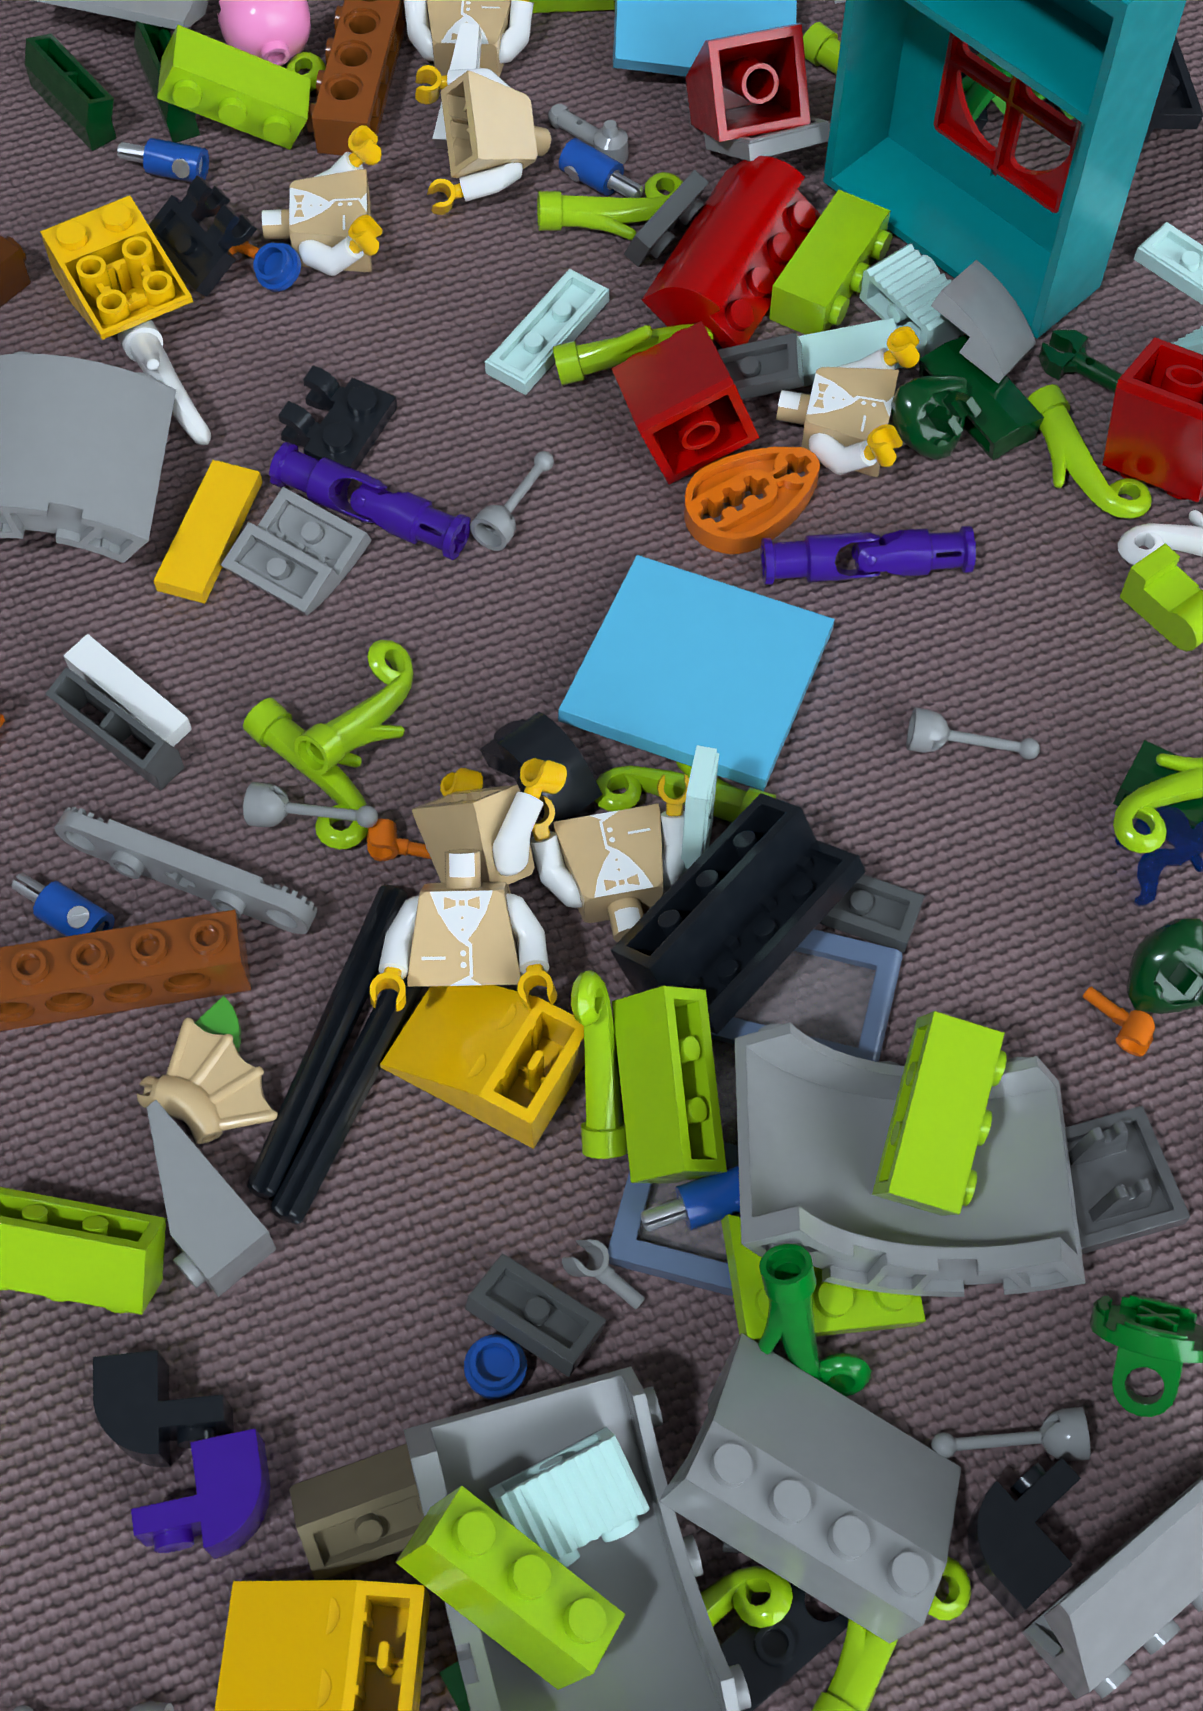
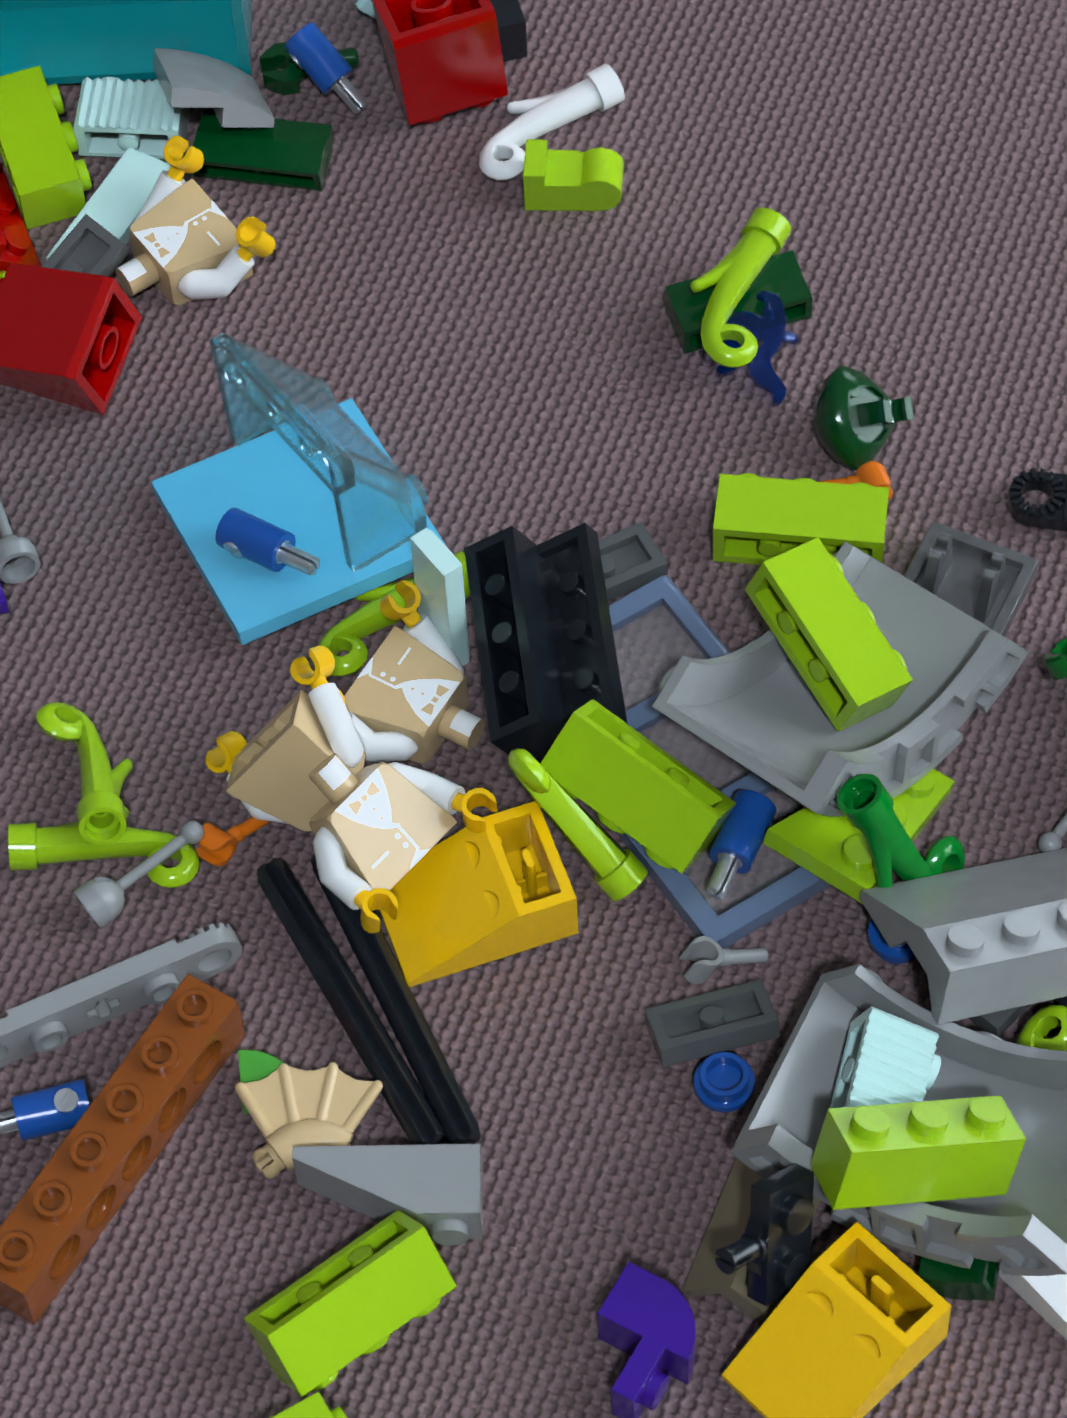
camera: 45 degrees left, 5 degrees down
black brick [93,1350,234,1467] -> none
black brick [480,712,603,823] -> none
orange piece [684,447,820,554] -> none
dark purple piece [760,526,976,585] -> none
dark green piece [891,375,981,460] -> none
light grey hinge [906,707,1040,760] -> none
lime plant [1027,384,1152,520] -> none
none -> clear light blue windscreen [210,333,428,572]
none -> blue piece [215,508,320,575]
none -> blue piece [284,22,368,114]
none -> lime brick [713,473,889,565]
none -> black plate [715,1163,814,1306]

